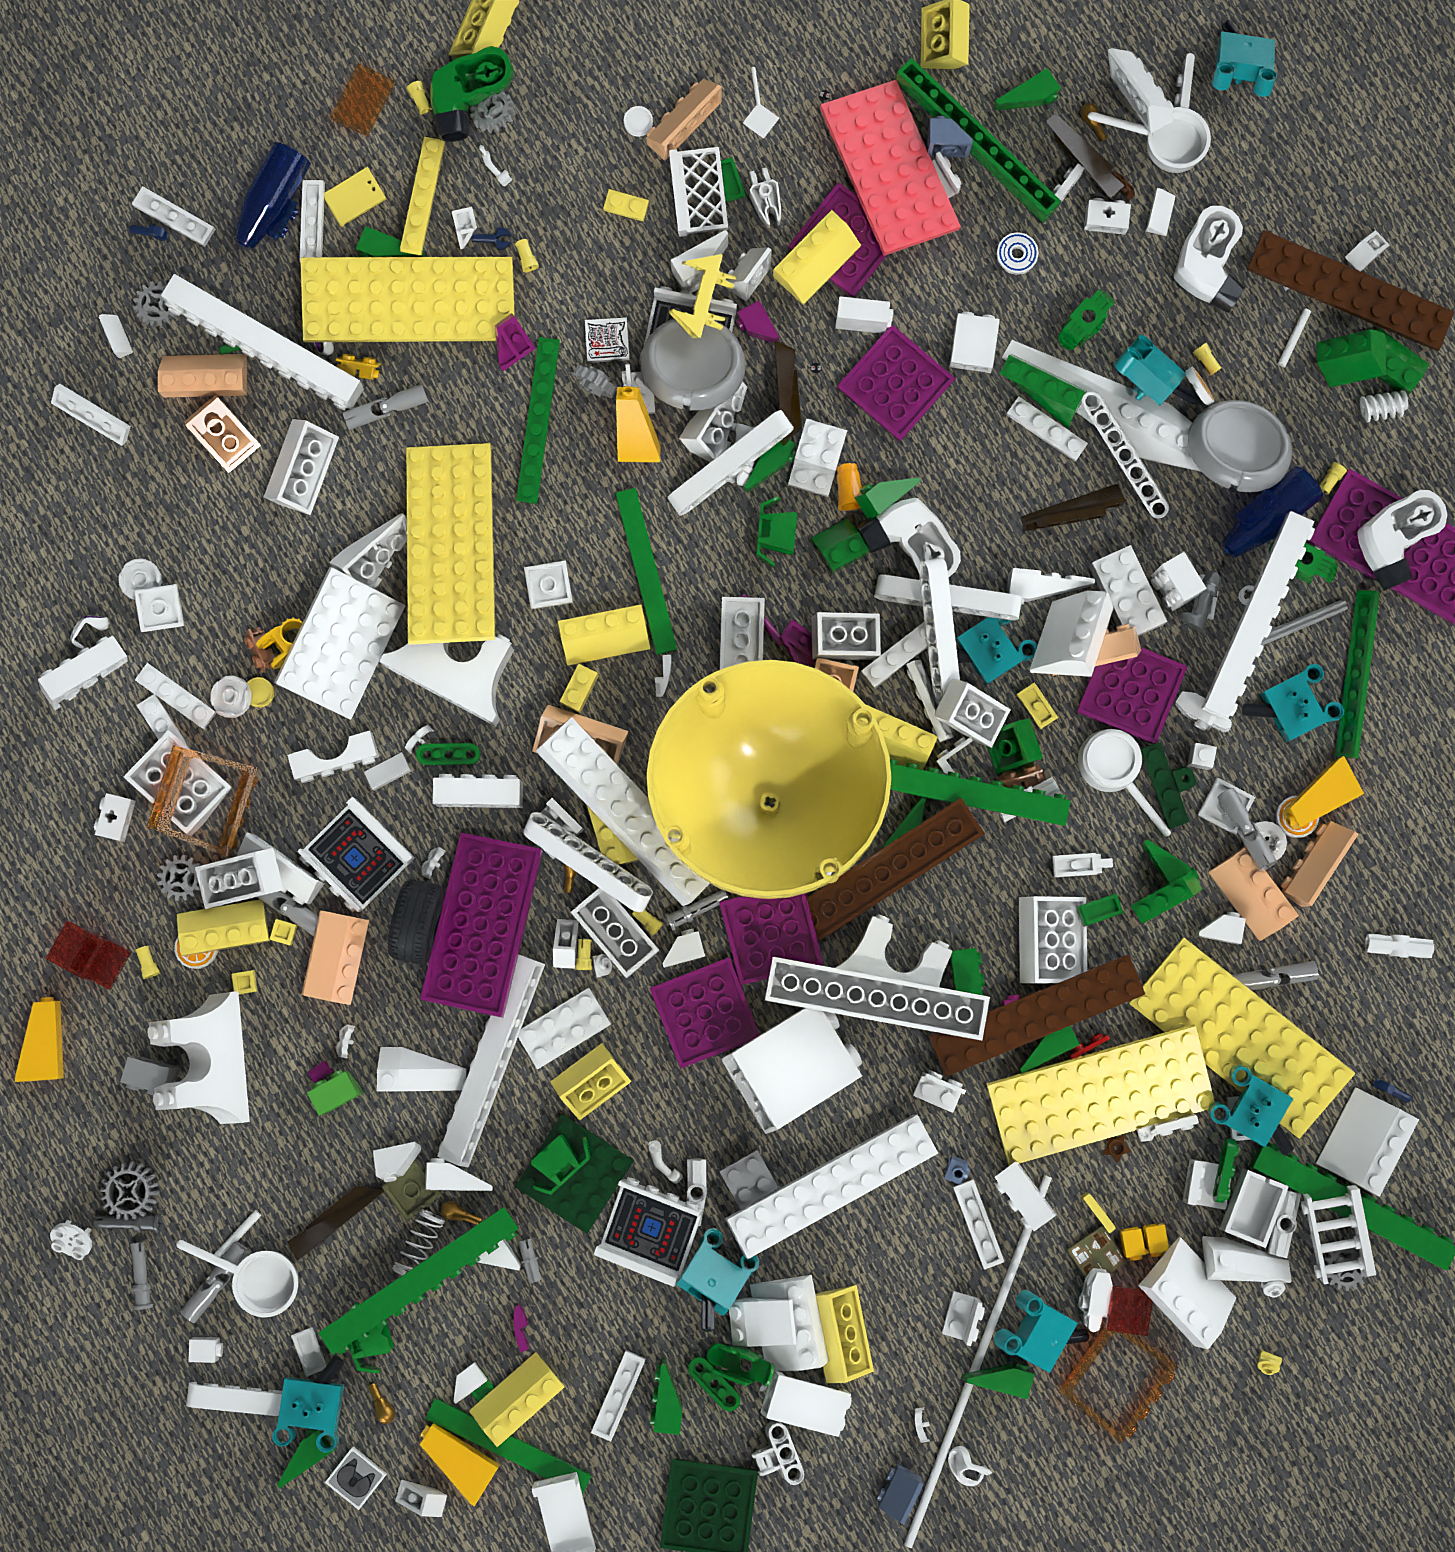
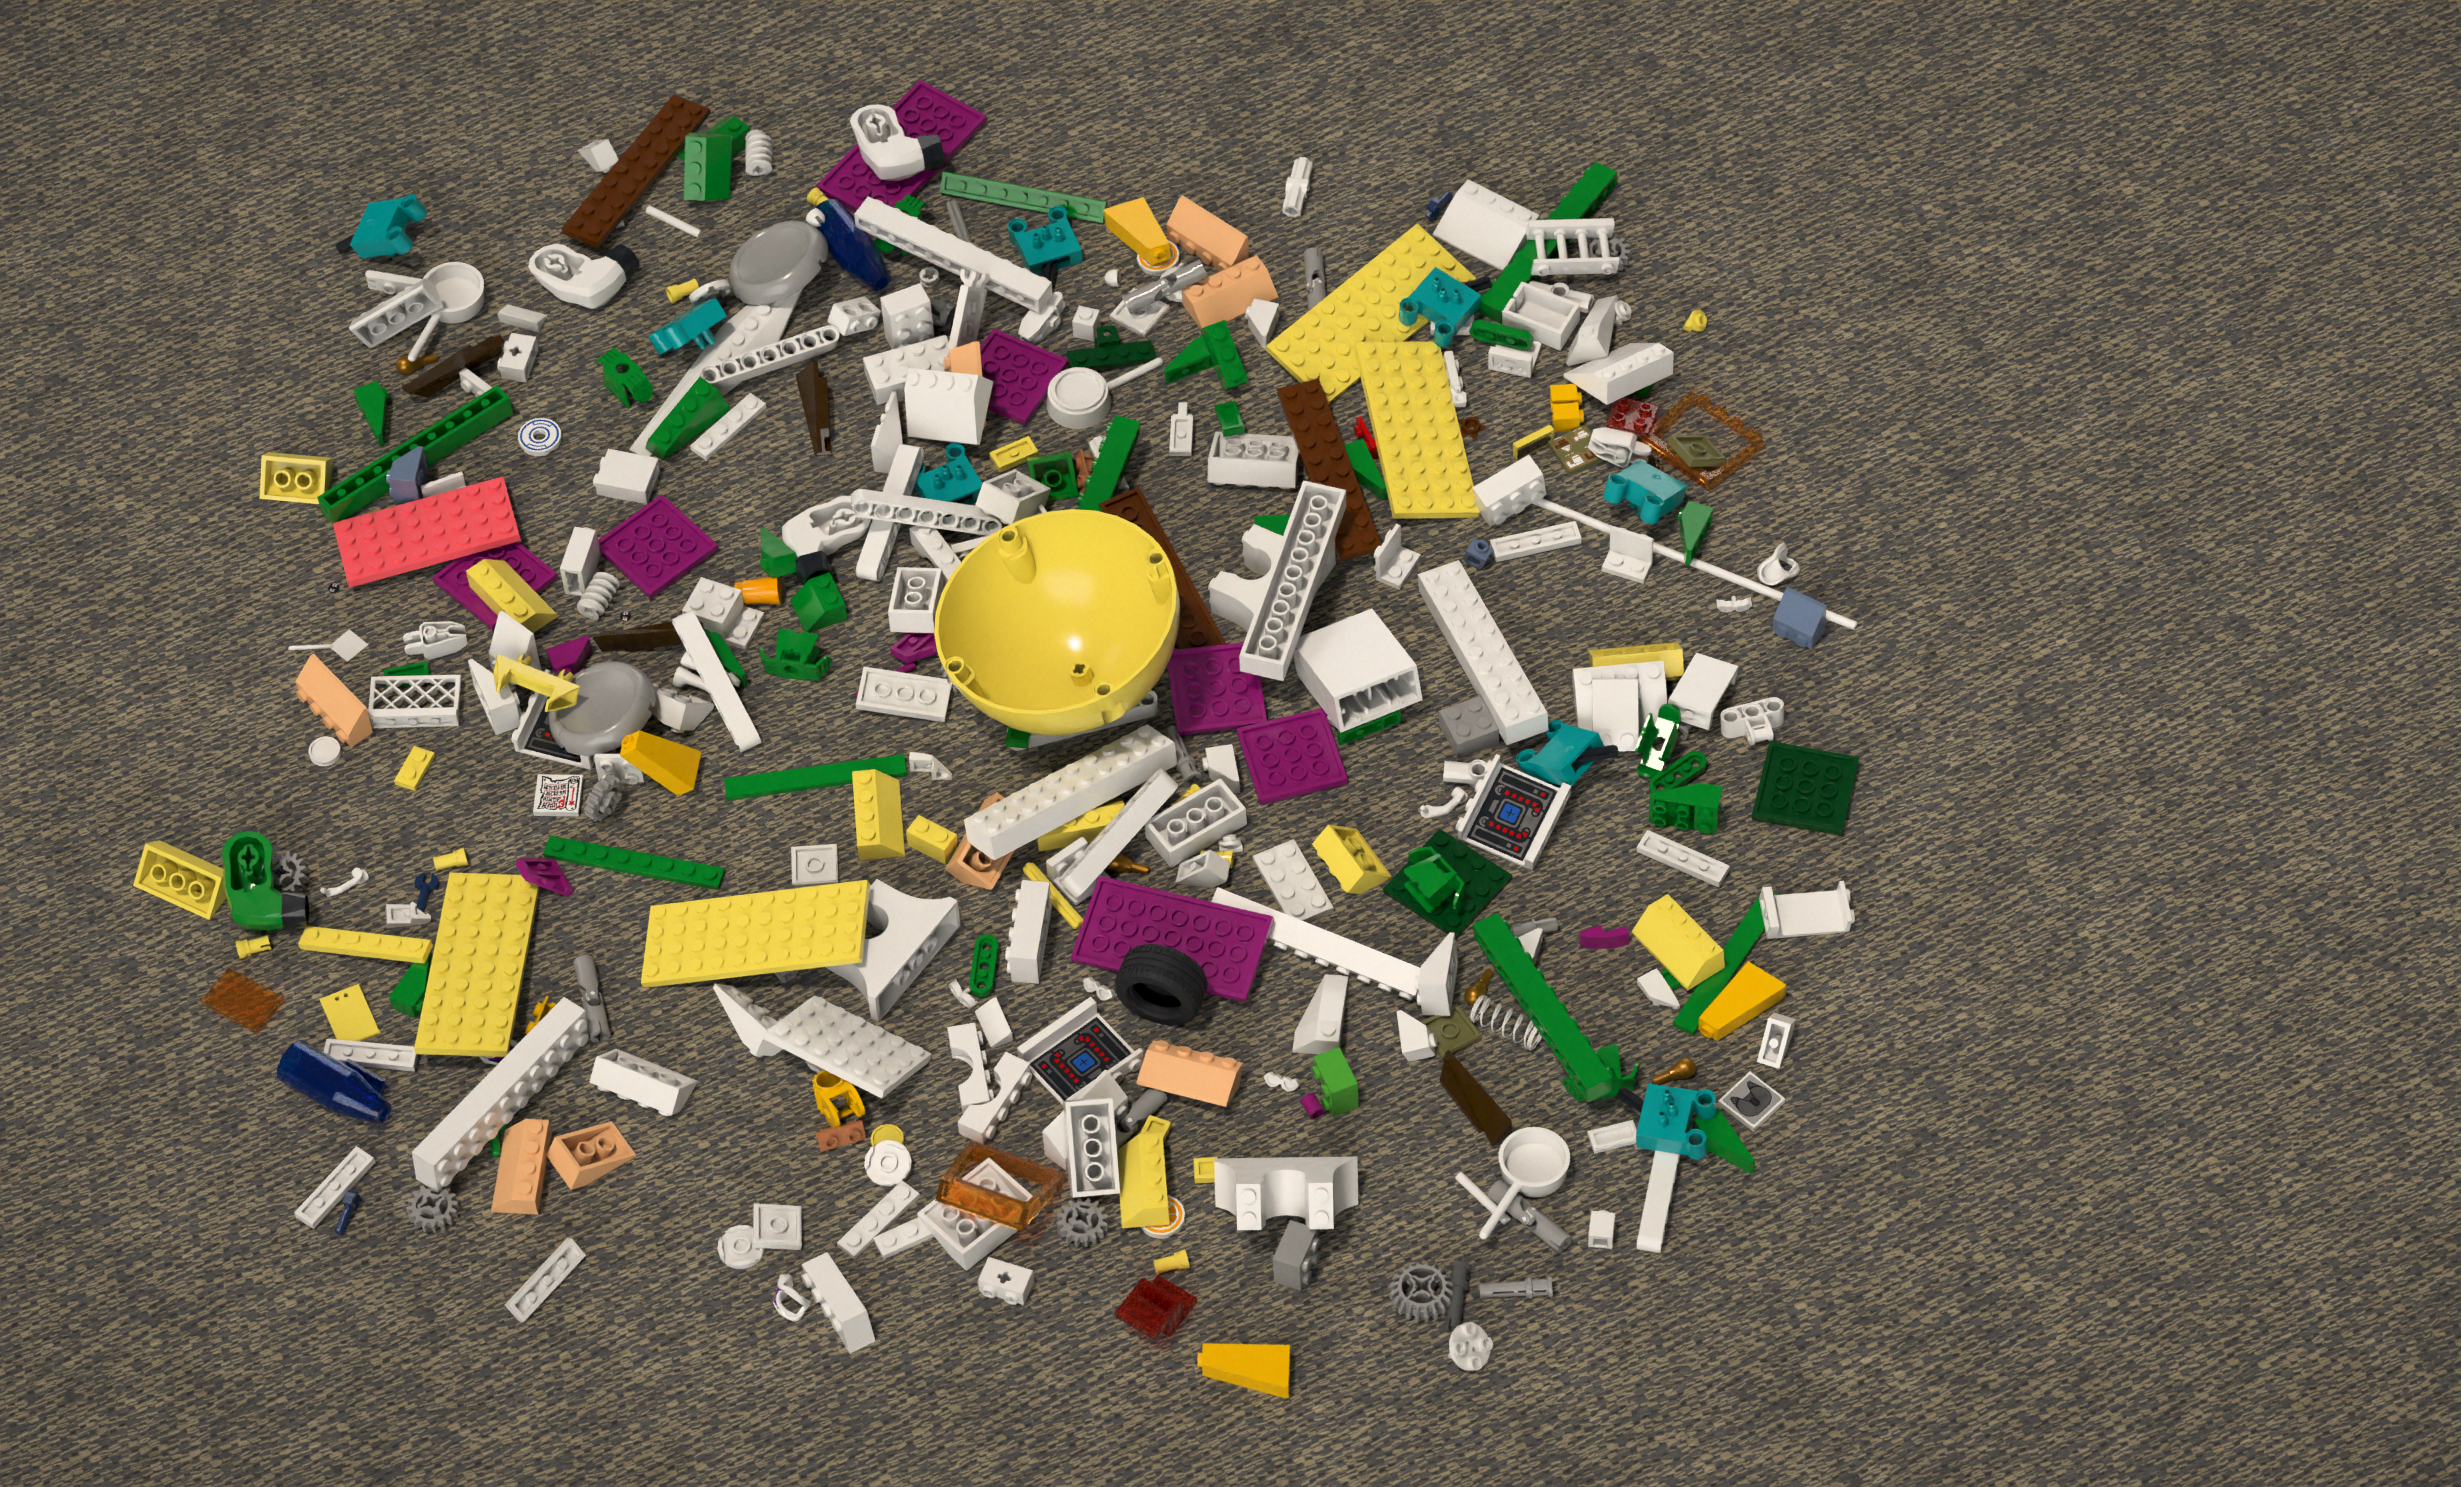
camera: 80 degrees left, 30 degrees down
white slope [99,314,133,358] -> none
none -> white piece [577,572,621,621]
none -> white hinge [806,208,825,227]
none -> white brick [827,296,881,336]
none -> white tile [948,269,989,349]
none -> white arch [958,1052,1032,1145]
none -> light yellow axle [1023,862,1083,929]
none -> white hinge [1104,269,1121,287]
none -> olive tile [1667,435,1727,467]

